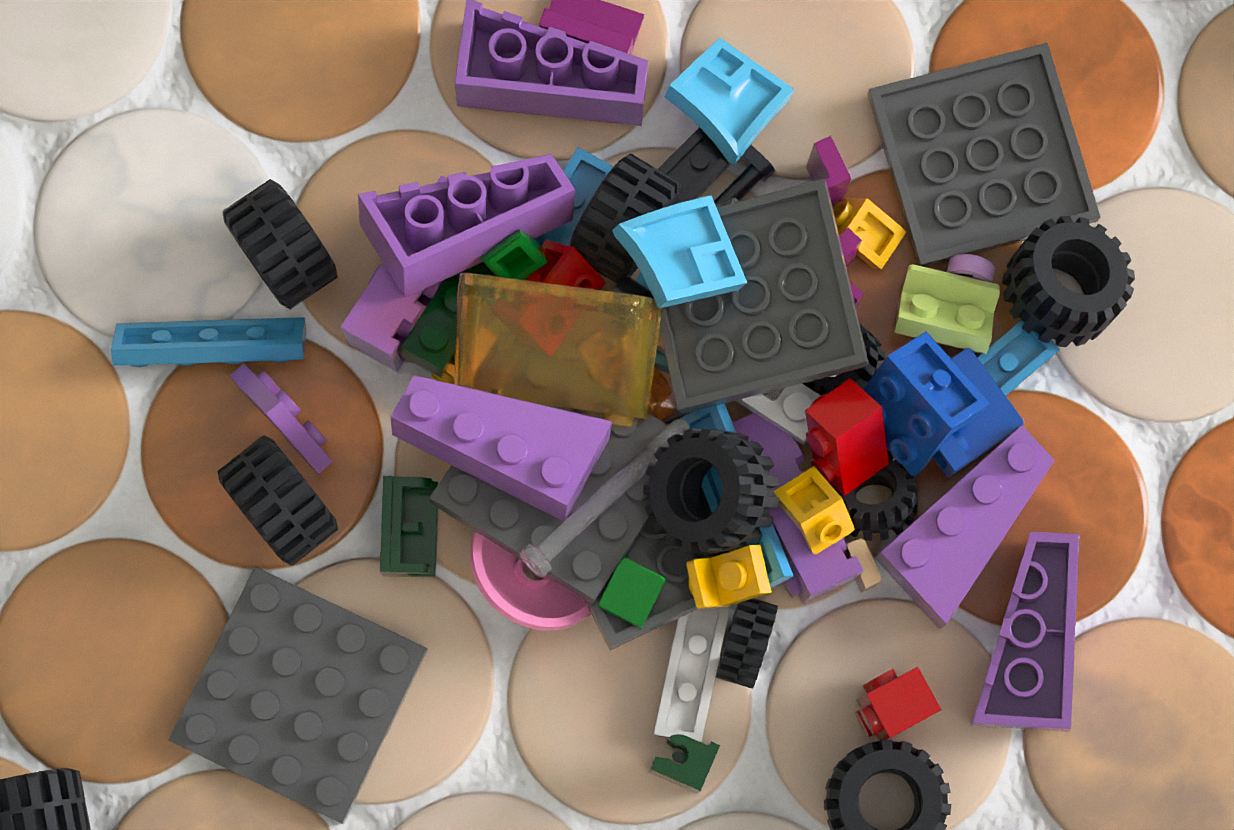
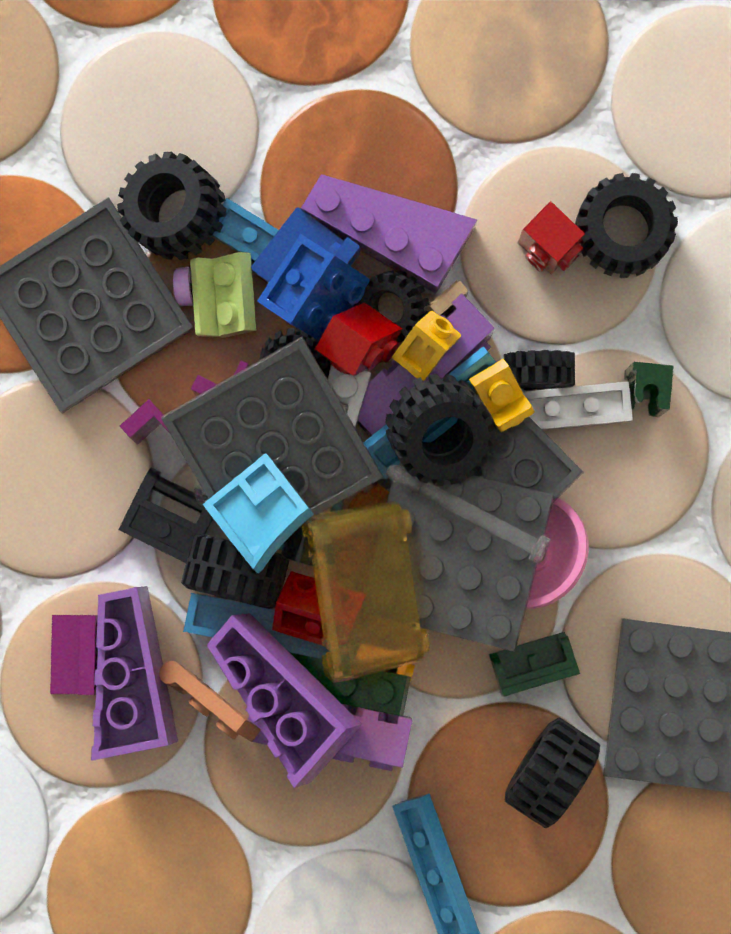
camera: 105 degrees left, 5 degrees up
black tyre [222,179,338,310] -> none
medium lavender plate [230,364,333,474] -> none
medium lavender wedge [391,375,612,522] -> none
green slope [481,229,548,290] -> none
green slope [598,557,666,629] -> none
medium azure plate [664,38,794,165] -> none
yellow bracket [833,198,907,270] -> none
medium lavender wedge [972,532,1079,732] -> none
none -> nougat plate [159,661,261,742]

